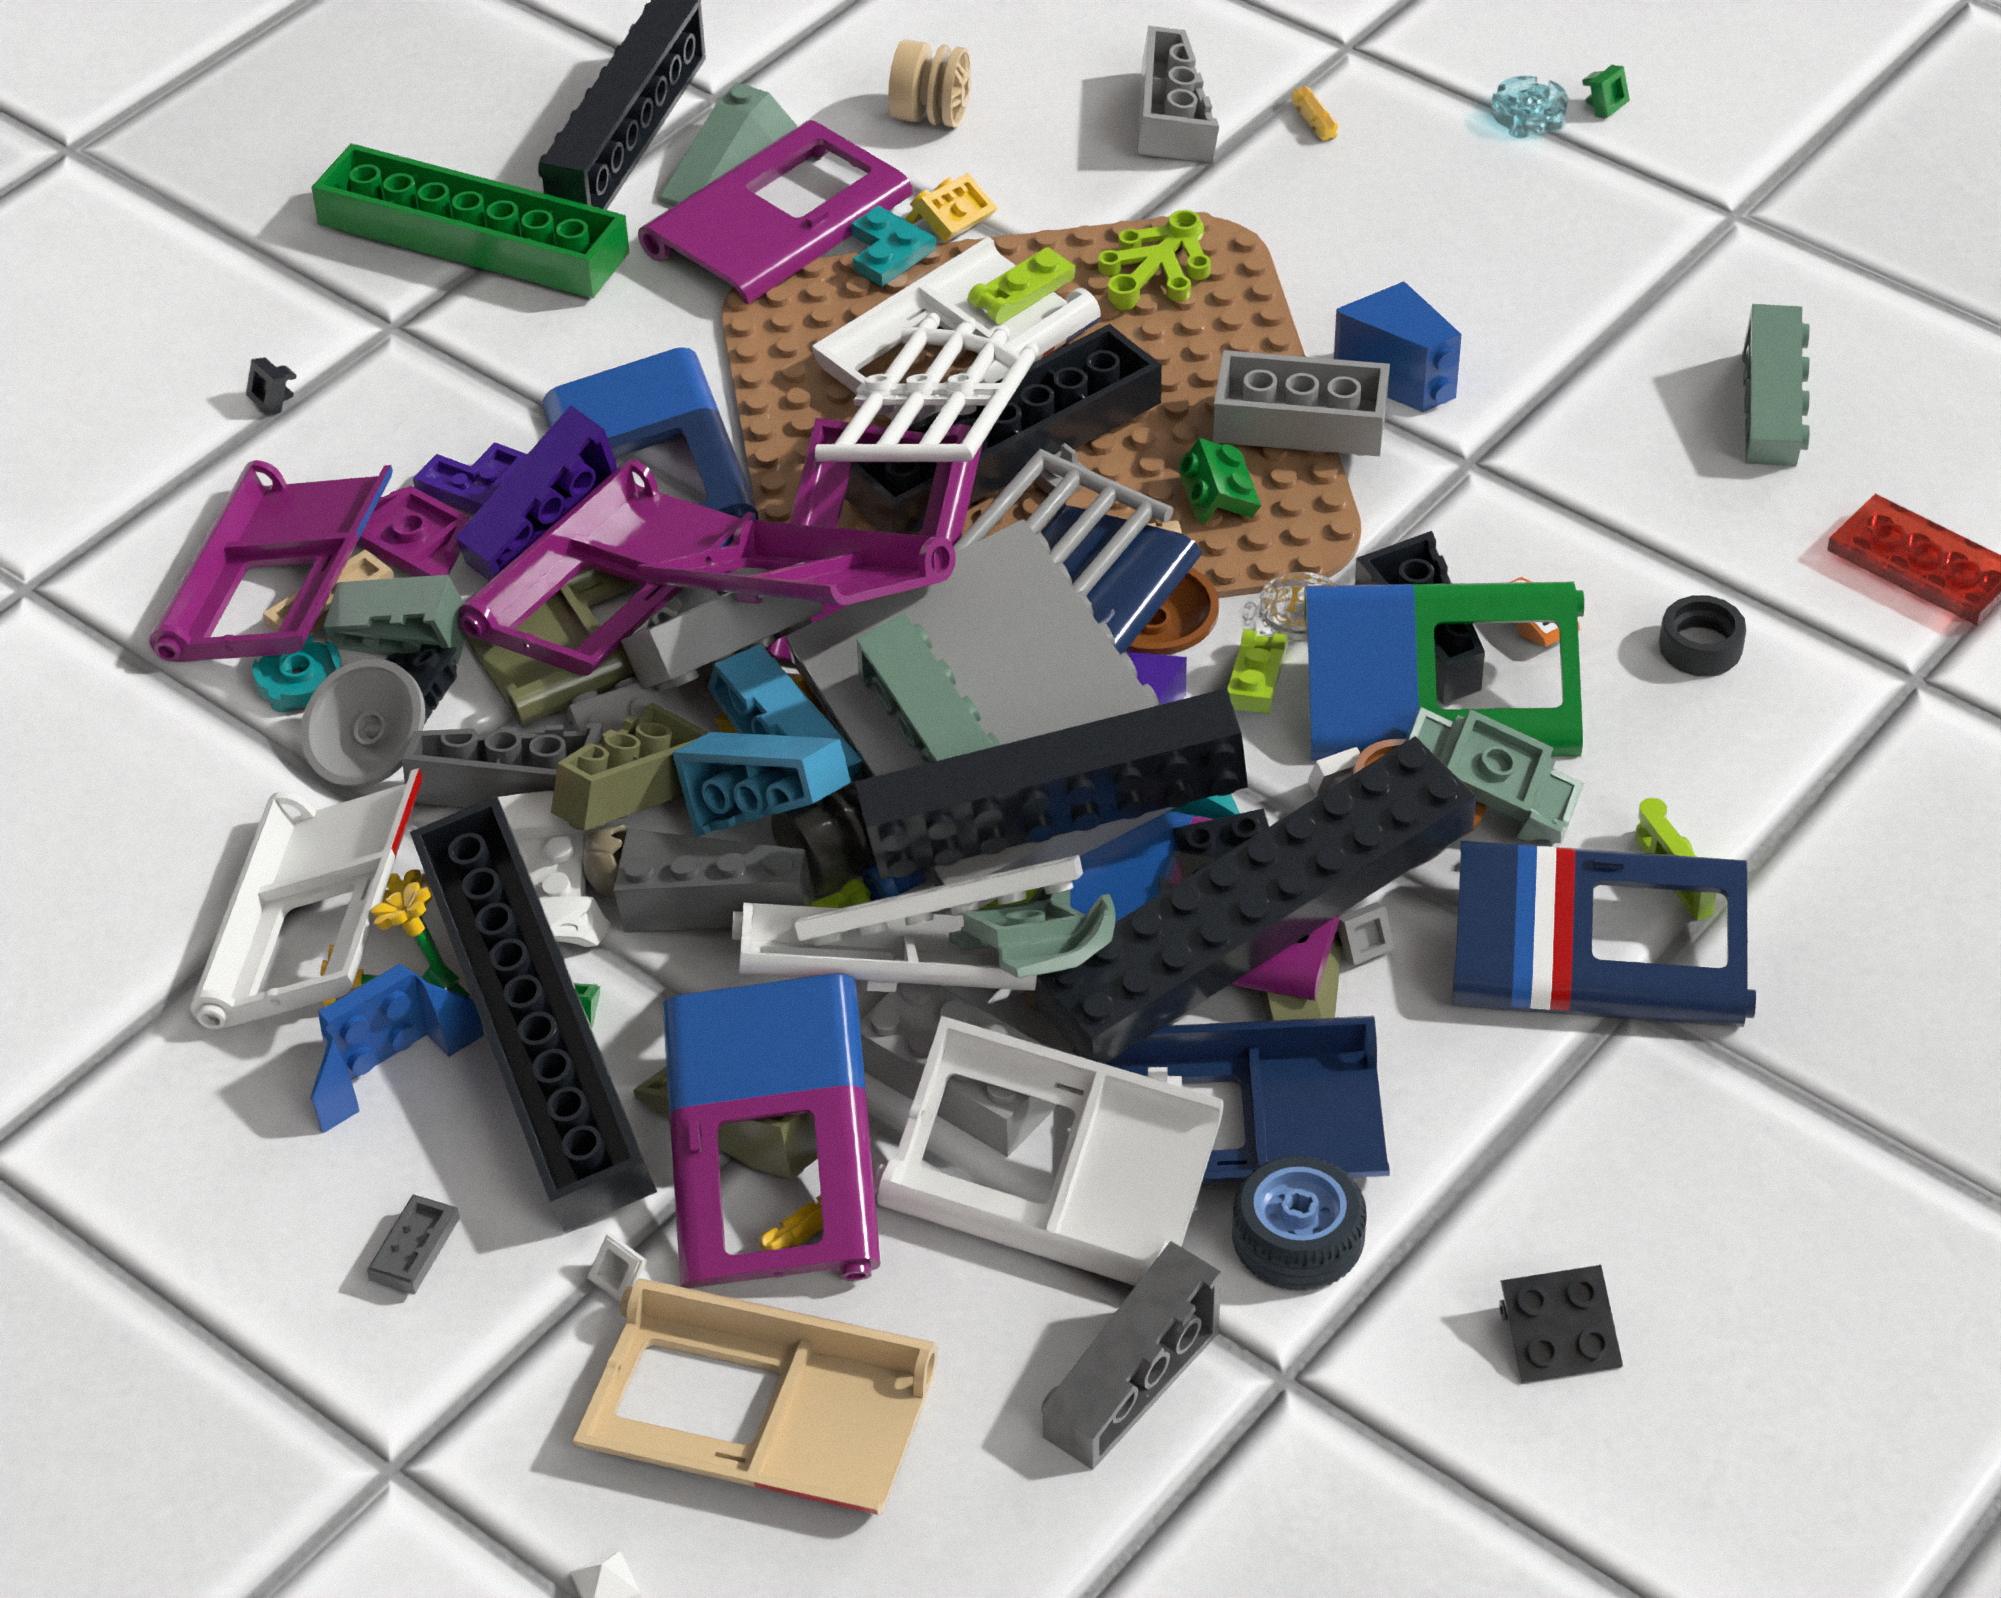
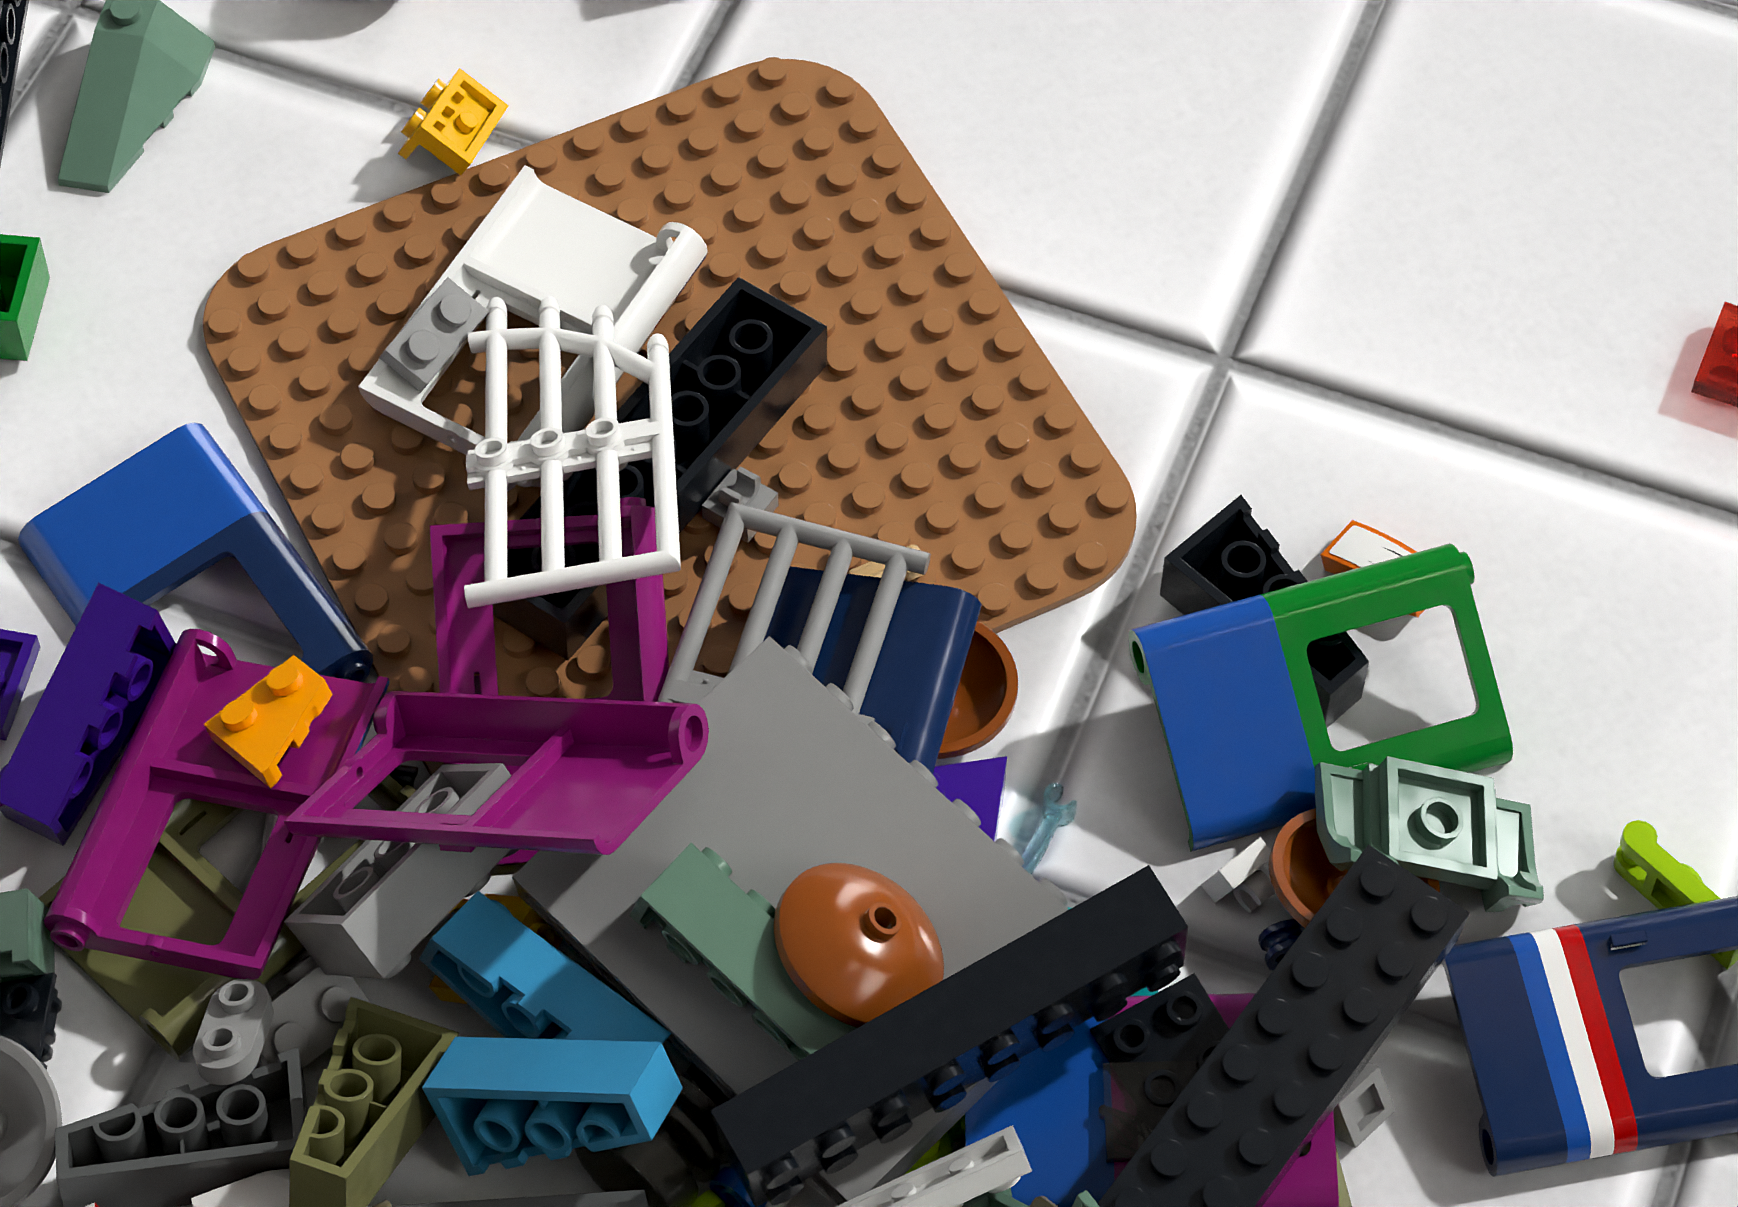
camera: 20 degrees left, 10 degrees up
magenta piece [638,120,914,304] -> none
teal plate [851,205,936,287] -> none
lime plate [967,247,1076,324] -> none
lime plant [1098,210,1211,310] -> none
green bracket [1178,438,1261,524] -> none
light grey brick [1213,350,1390,457] -> none
lime plate [1228,629,1288,714] -> none
clear tile [1259,572,1337,642] -> none
blue slope [1334,281,1462,412] -> none
black tyre [1659,595,1747,676] -> none
sand green wedge [1742,304,1810,466] -> none
none -> light grey plate [193,979,274,1085]
none -> light orange wing [203,655,333,788]
none -> light grey plate [379,277,489,392]
none -> dark orange dish [774,863,944,1028]

